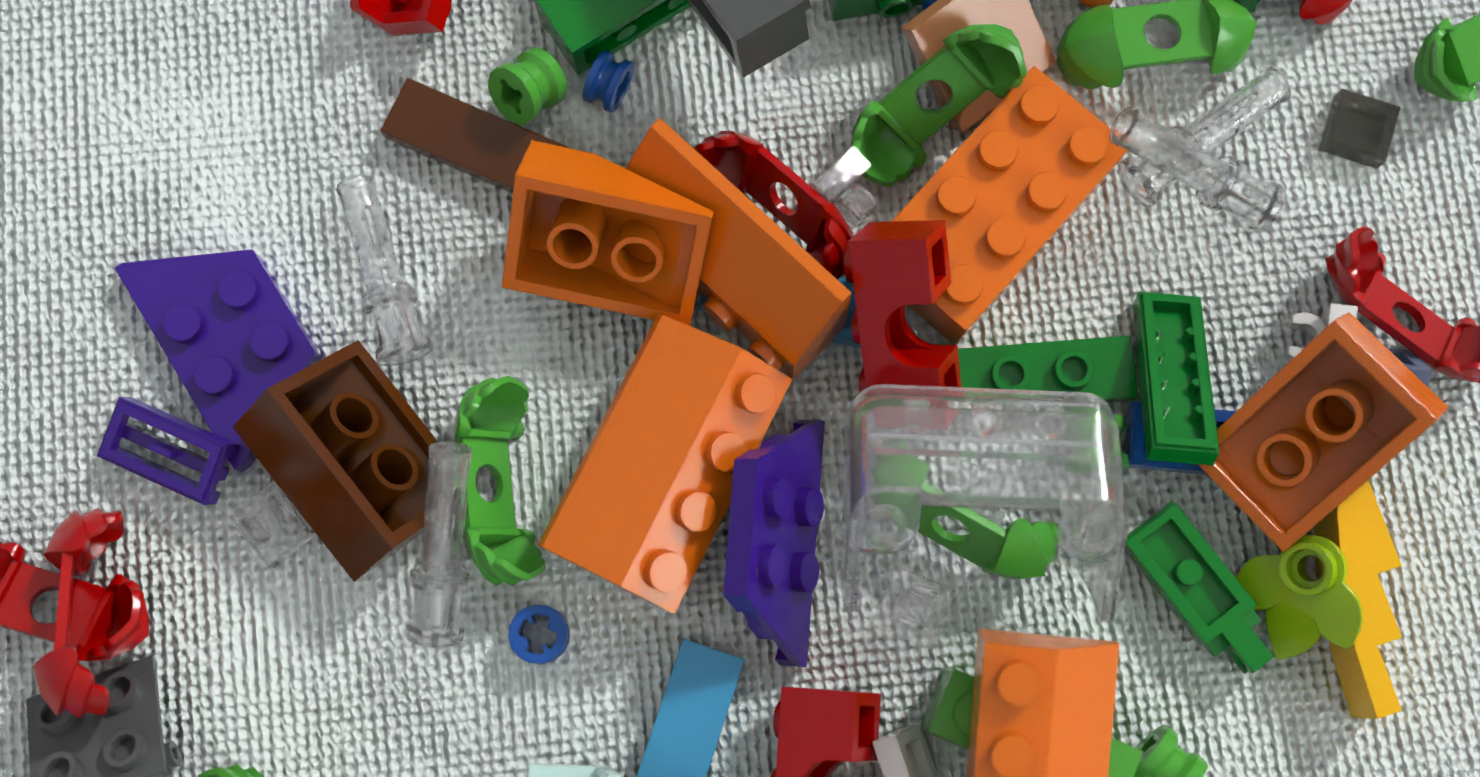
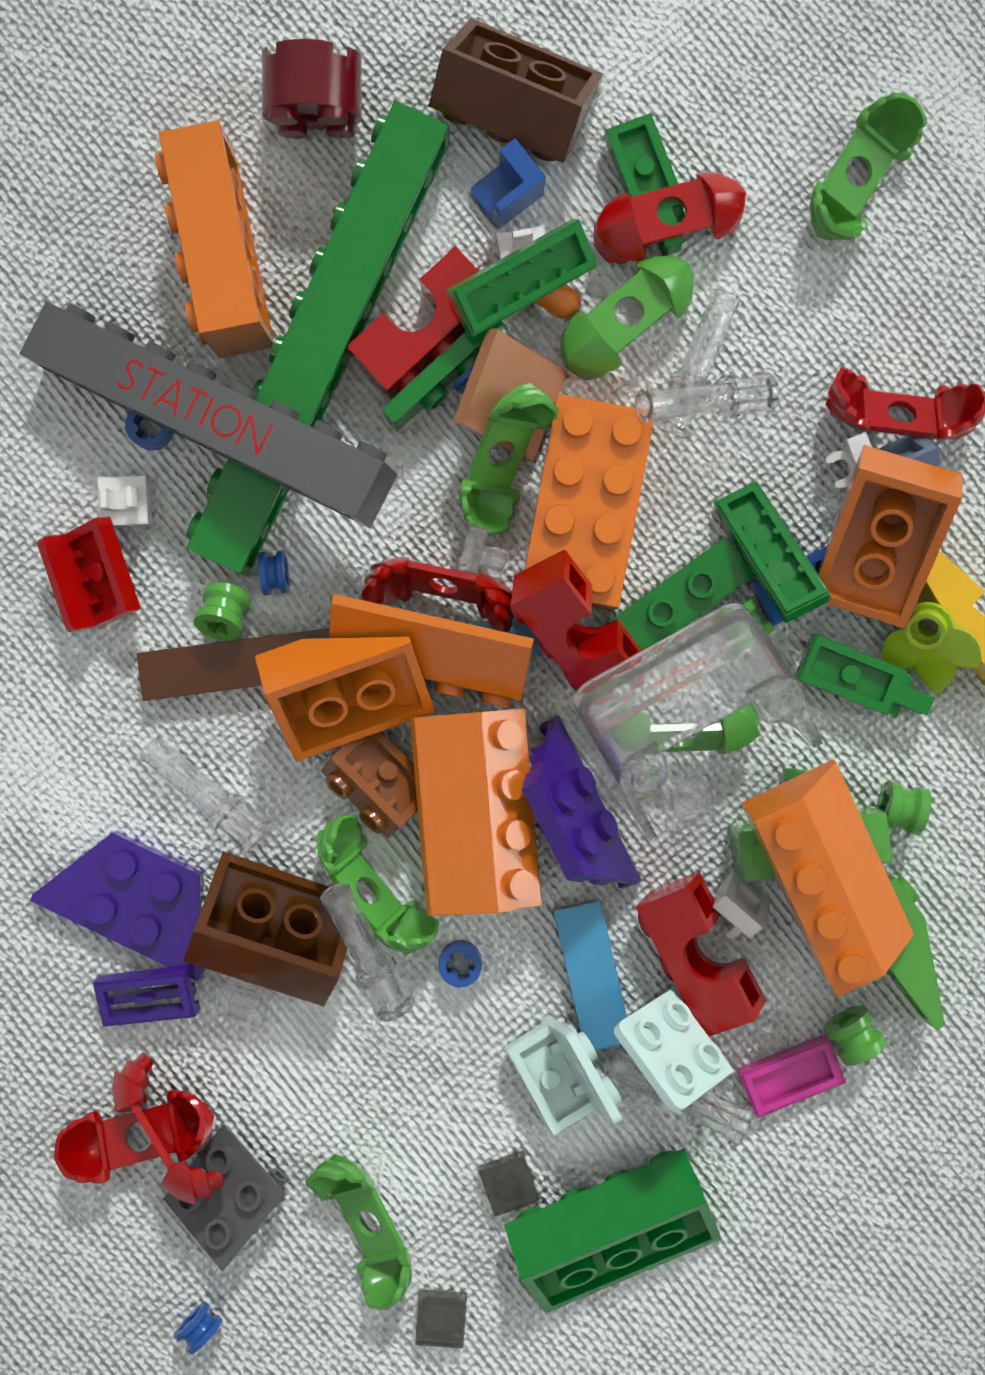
camera: 30 degrees left, 10 degrees up
clear smoke tile [1318,88,1401,169] -> none
none -> dark orange bracket [321,731,418,838]

